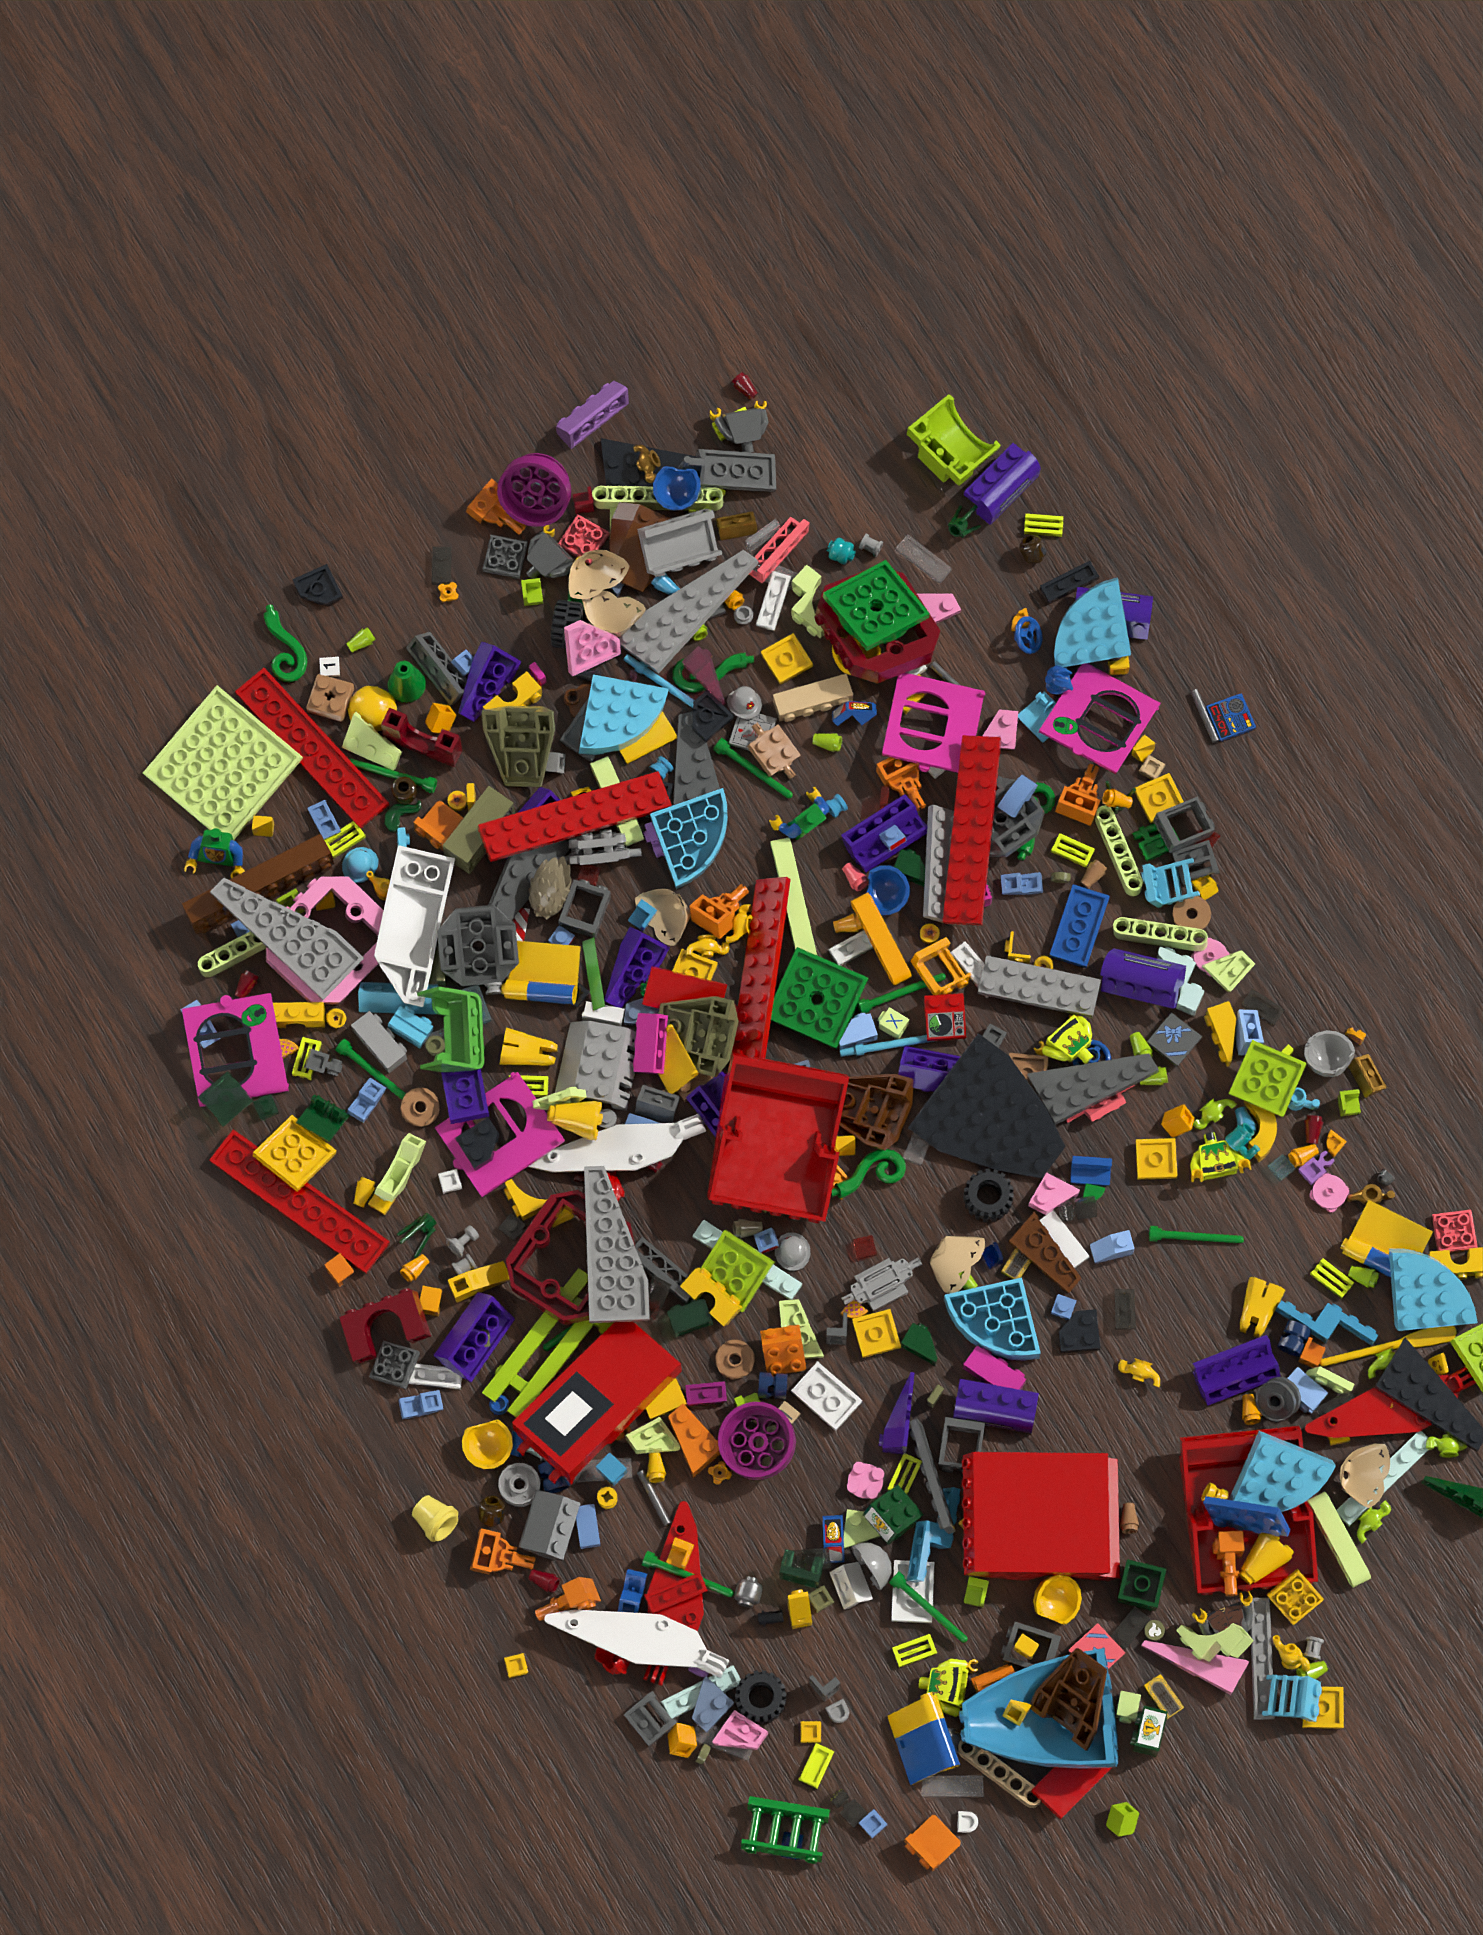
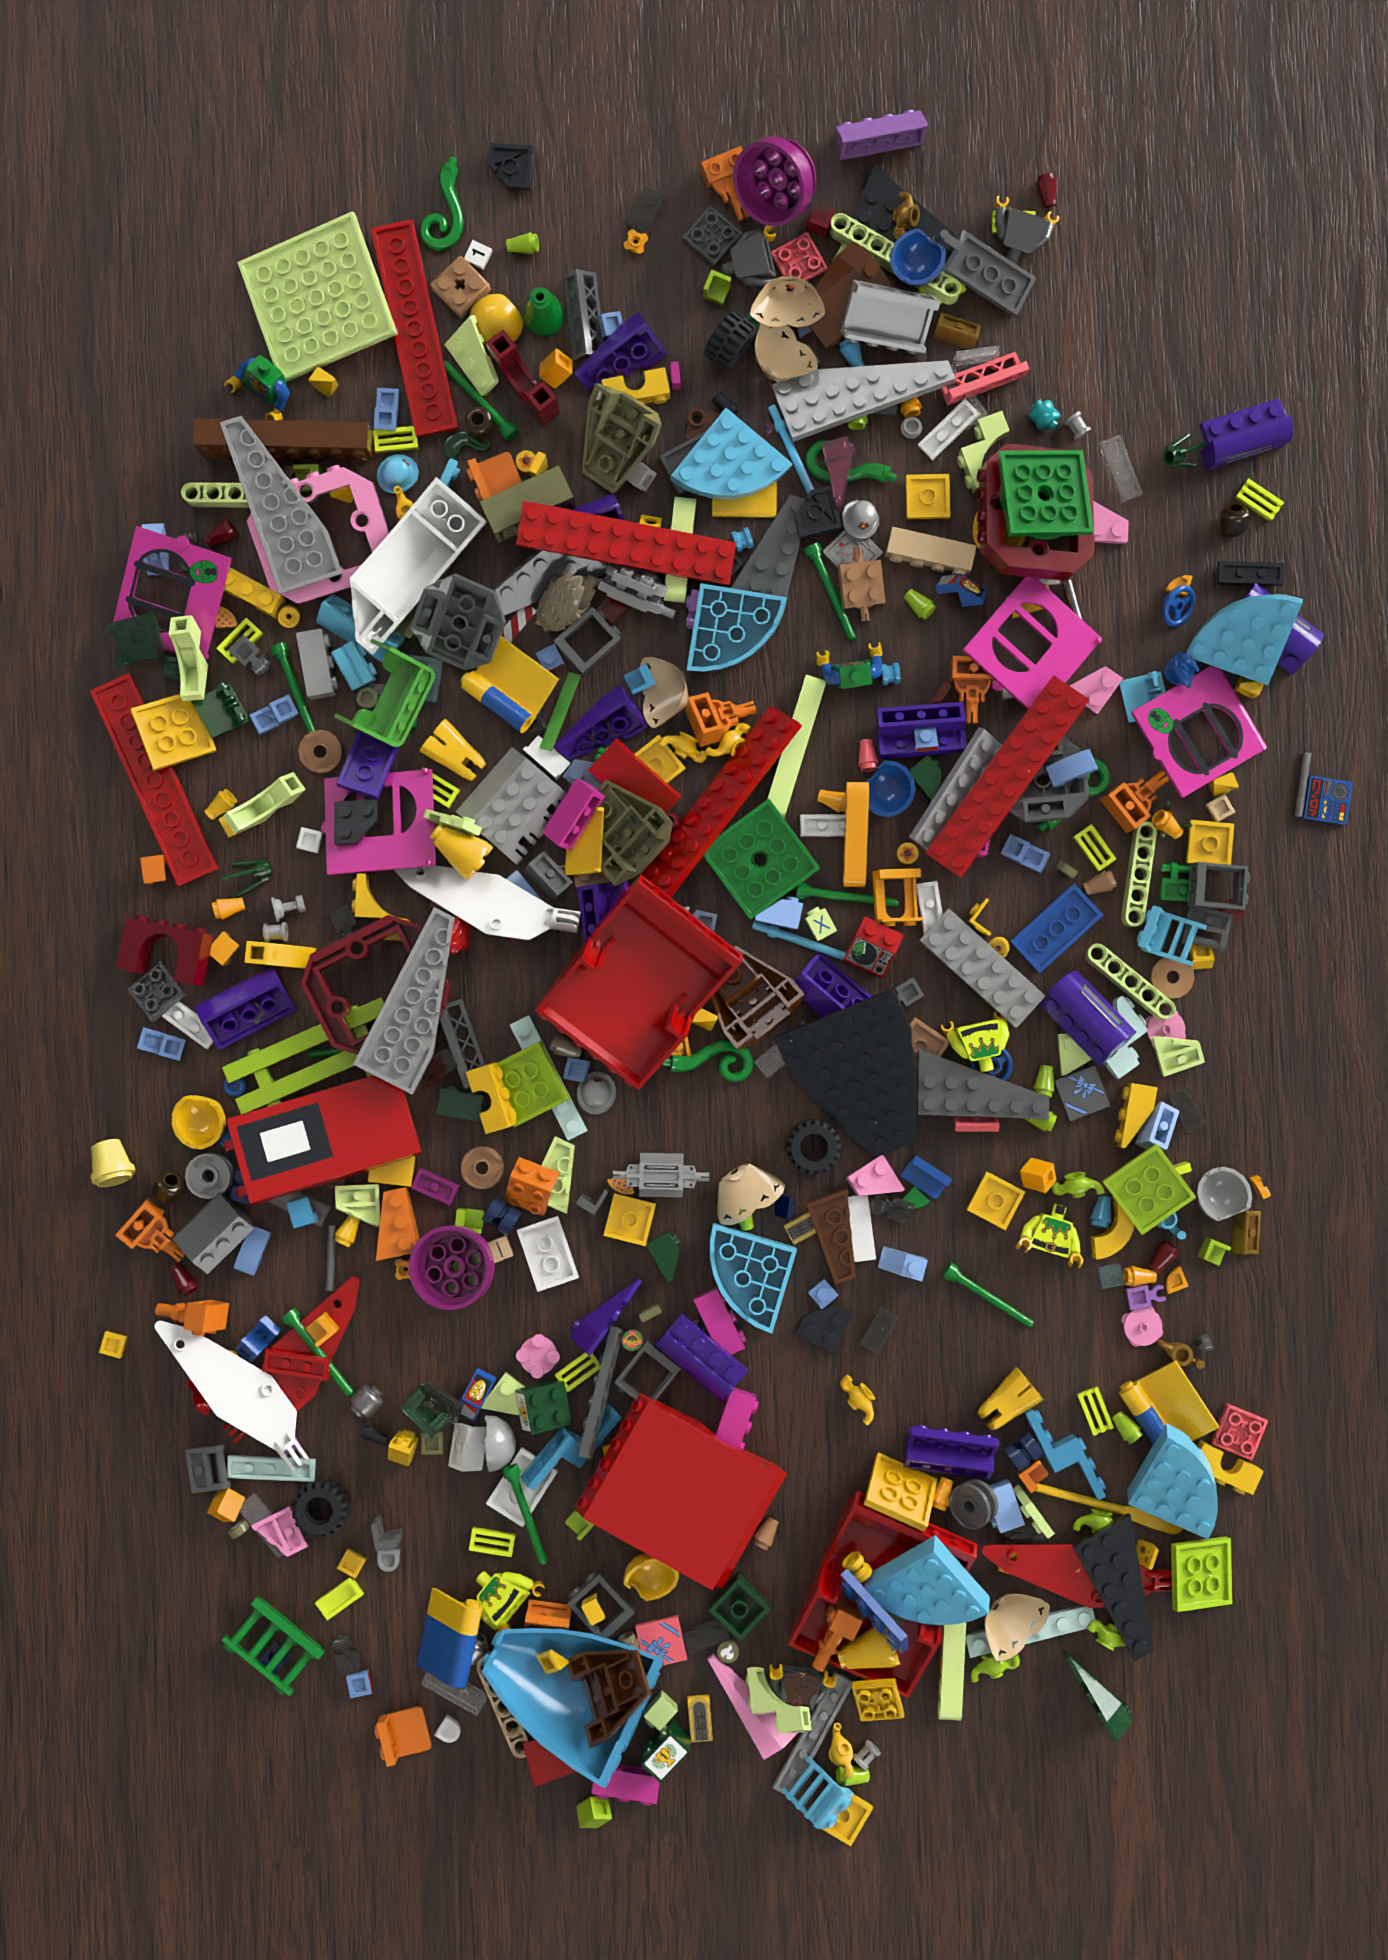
camera: 25 degrees right, 15 degrees up
light grey bush [485,982,502,995] -> none
bright pink plate [564,620,621,676] -> none
yellow wheel [597,1487,617,1509] -> none
light grey plate [599,1109,617,1129] -> none
sand blue wing [692,1676,734,1733] -> none
clear red tile [853,1235,877,1260] -> none
lime piece [907,395,1001,486] -> none
teal piece [1225,1123,1260,1160] -> none
none -> yellowish green arch [169,615,208,702]
none -> dark pink brick [592,1764,660,1805]
none -> tile [622,1329,643,1351]
none -> dark pink brick [715,1387,759,1449]
none -> yellow plate [863,1452,938,1532]
none -> yellowish green wing [1057,1034,1092,1076]

